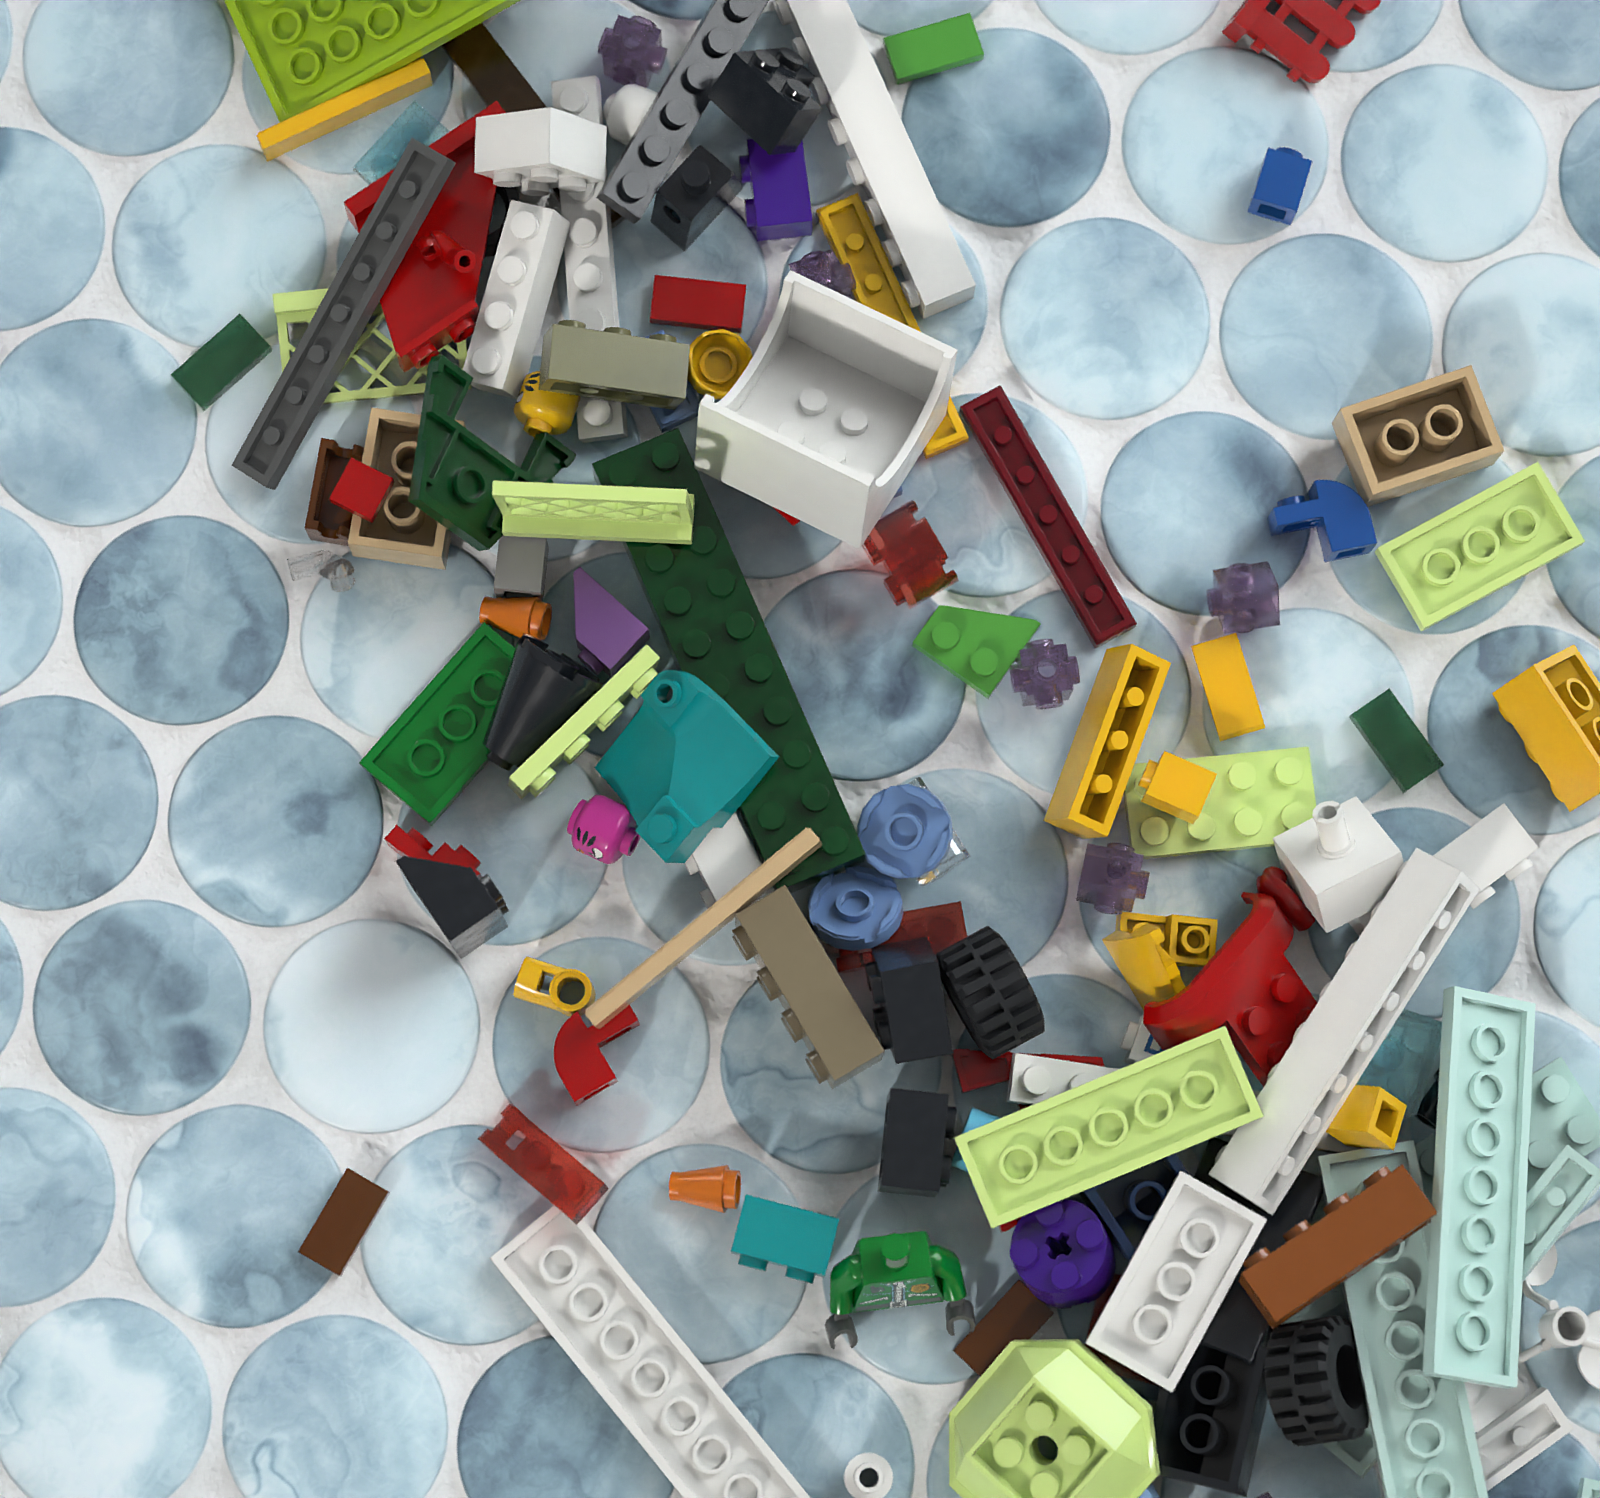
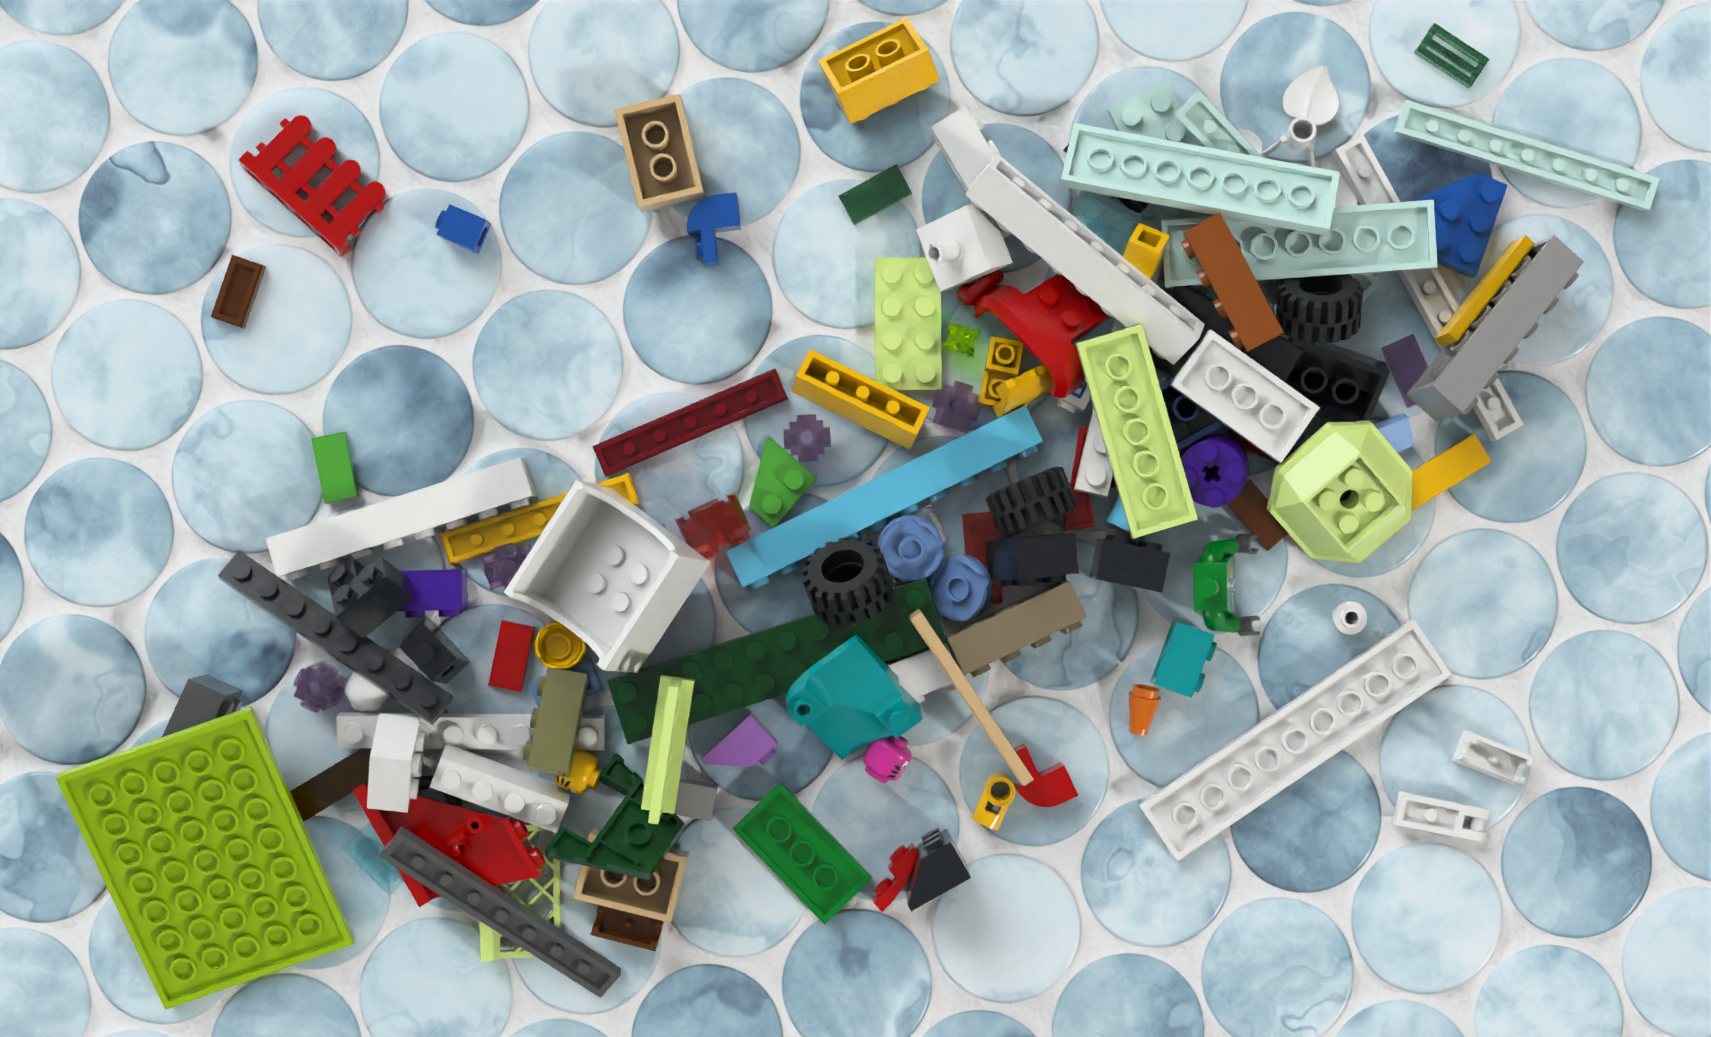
camera: 80 degrees left, 10 degrees up
clear green tile [171,314,273,411] -> none
yellow tile [256,58,433,162] -> none
clear arm [287,550,355,592] -> none
reddish brown tile [298,1168,390,1276] -> none
red tile [329,458,395,523] -> none
clear red plate [478,1103,609,1225] -> none
orange cone [479,596,552,640] -> none
black cone [483,633,603,771] -> none
yellowish green plate [508,644,660,800] -> none
yellow brick [1138,751,1217,824] -> none
yellow slope [1191,633,1265,741] -> none
clear purple brick [1206,561,1280,634] -> none
yellowish green plate [1375,462,1585,632] -> none
none -> medium azure brick [726,405,1043,590]
none -> black tyre [802,537,893,627]
none -> clear neon green wheel [941,323,980,358]

